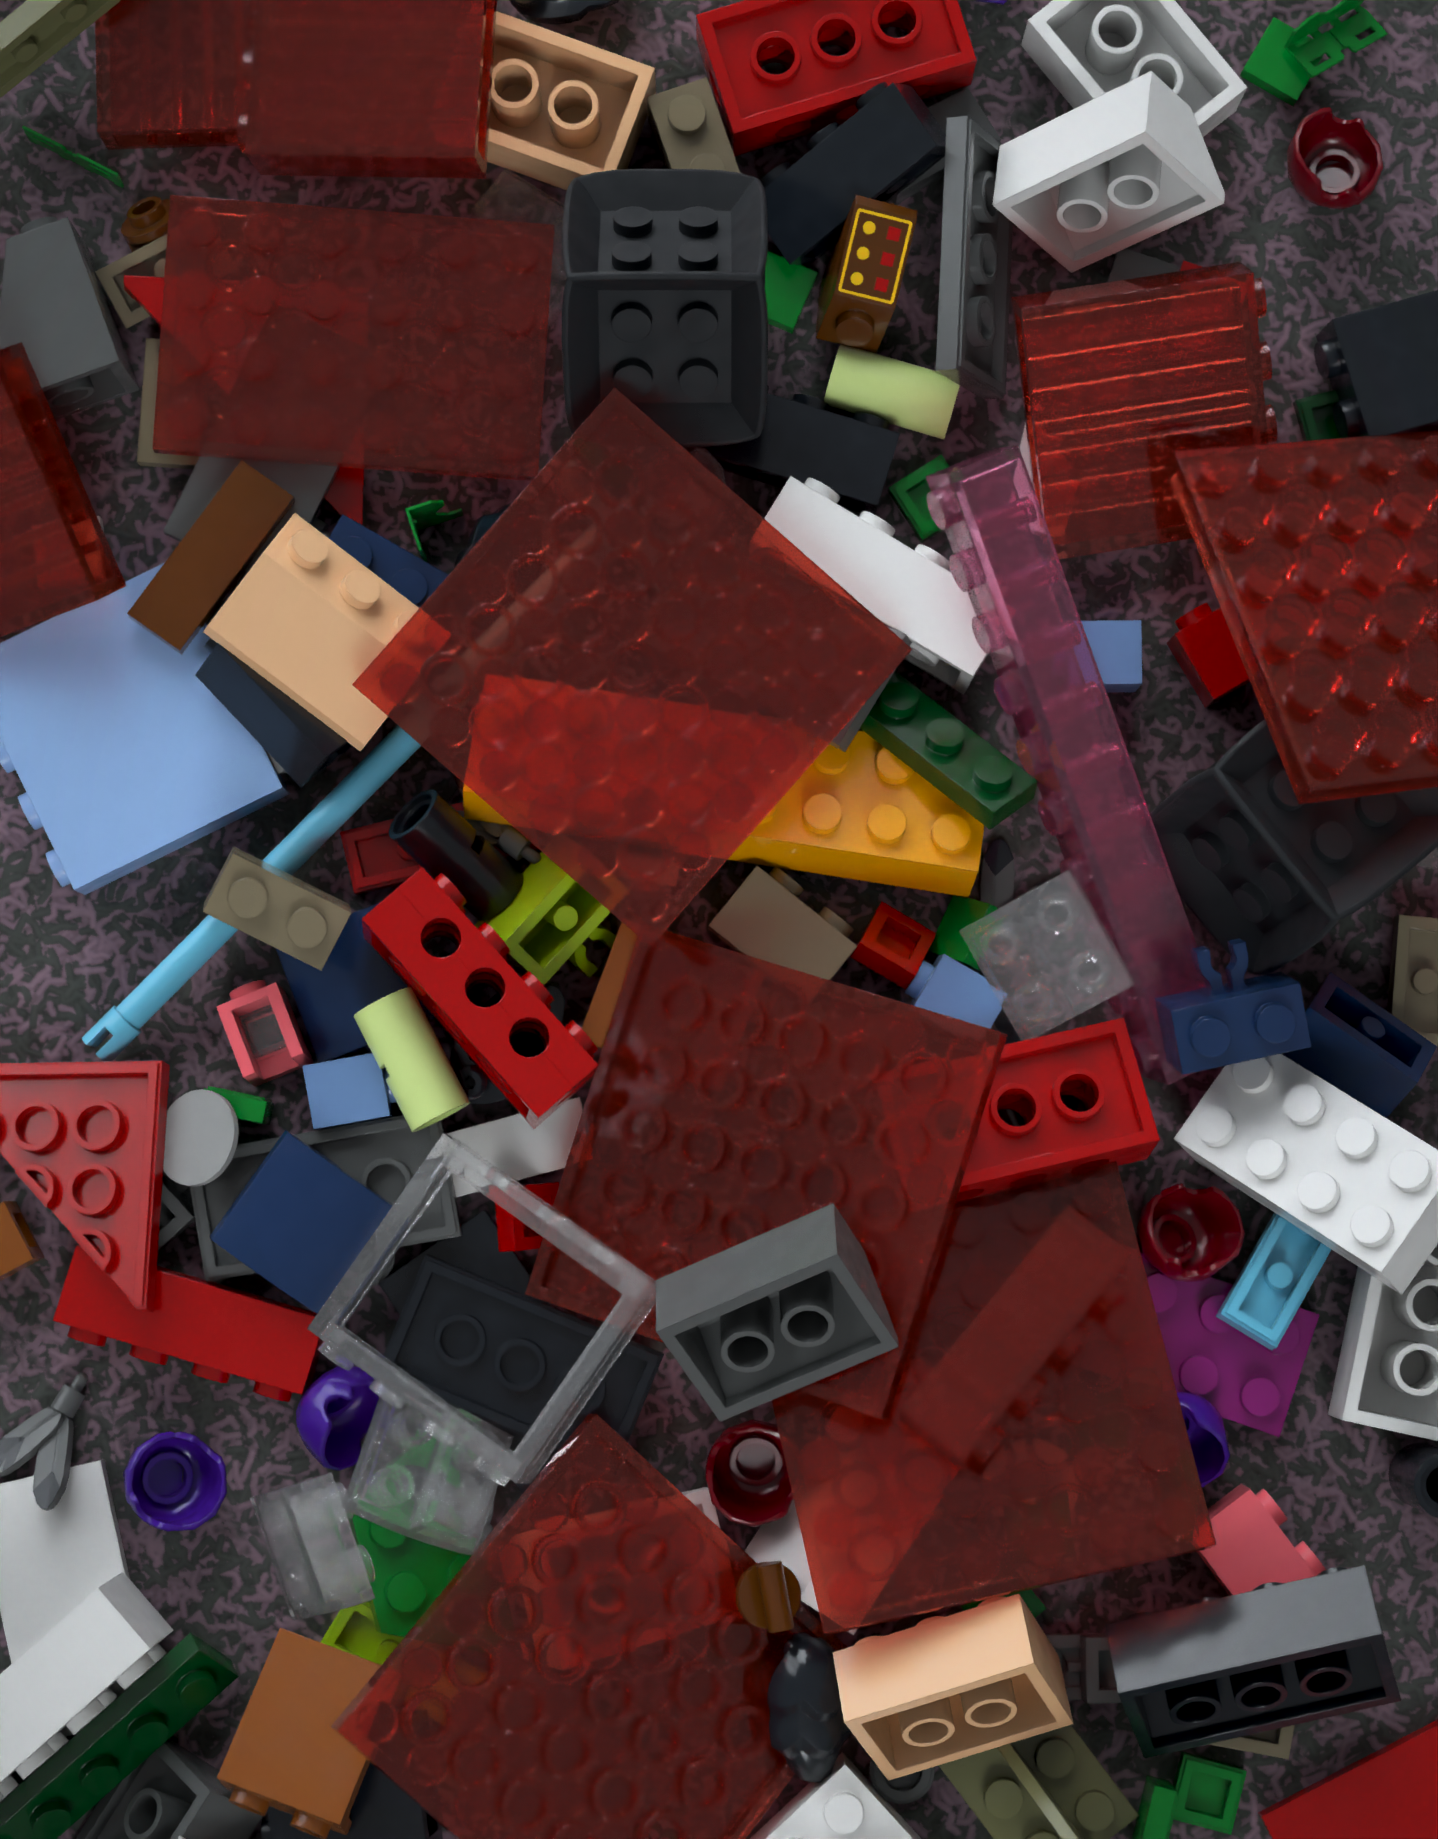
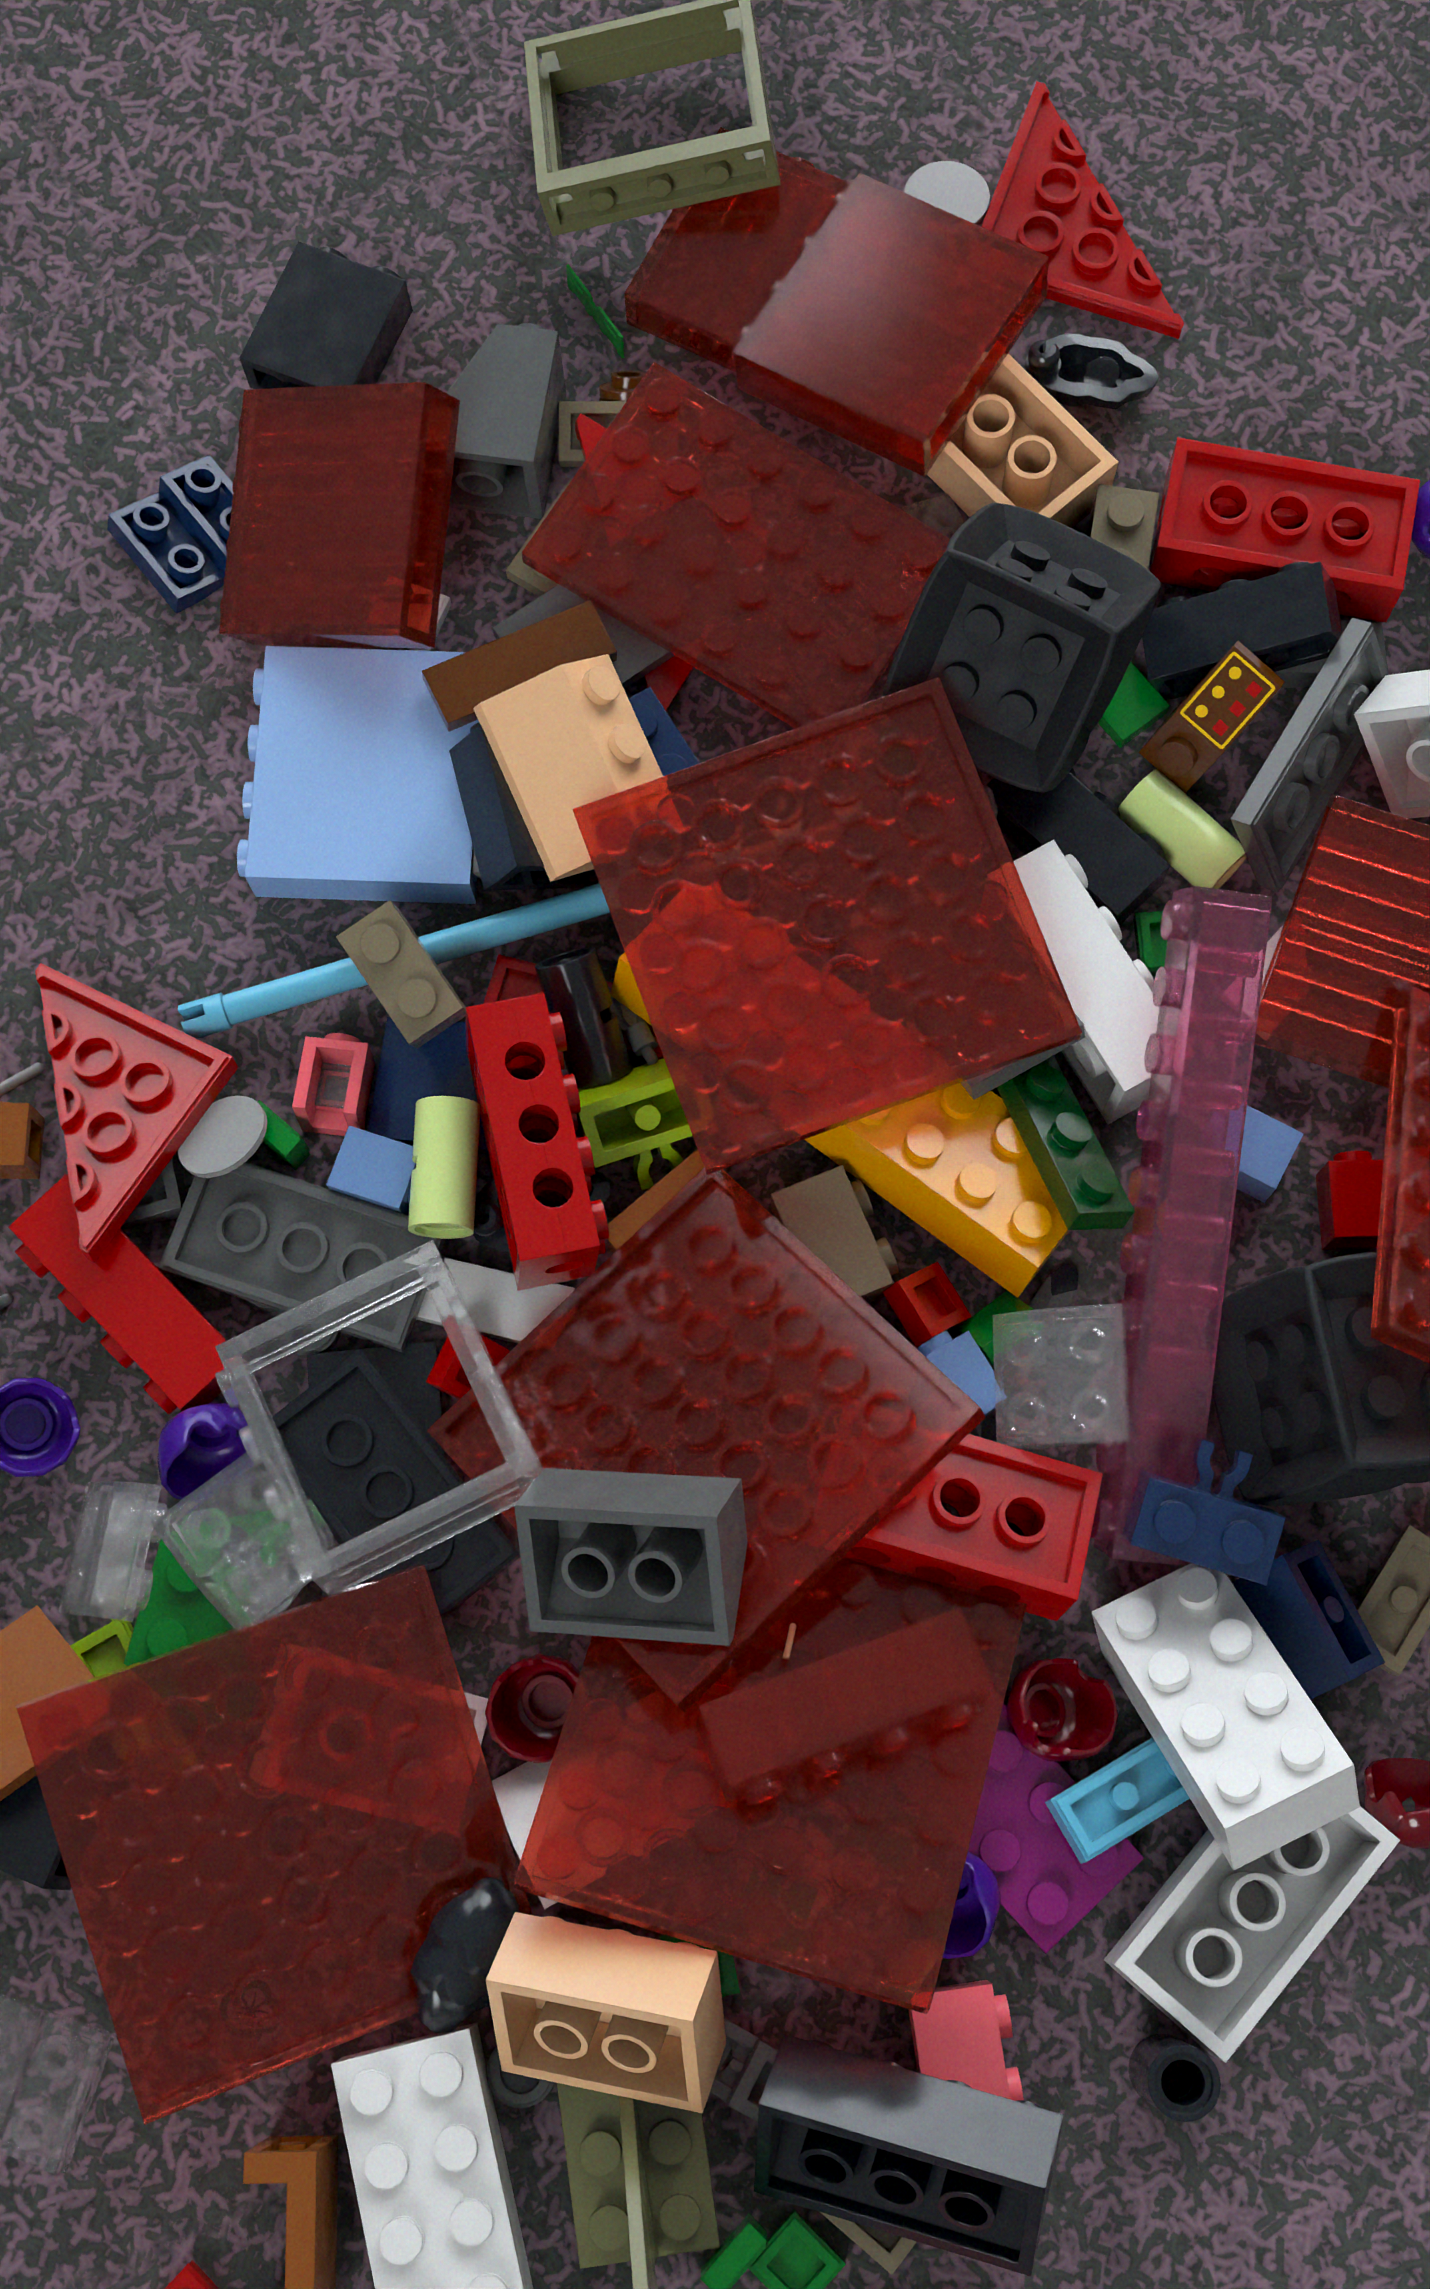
camera: 35 degrees right, 10 degrees down
dark blue slope [209,1130,399,1318] -> none
green piece [405,500,464,563] -> none
reddish brown plate [736,1561,801,1633] -> none
none -> piece [783,1623,797,1660]

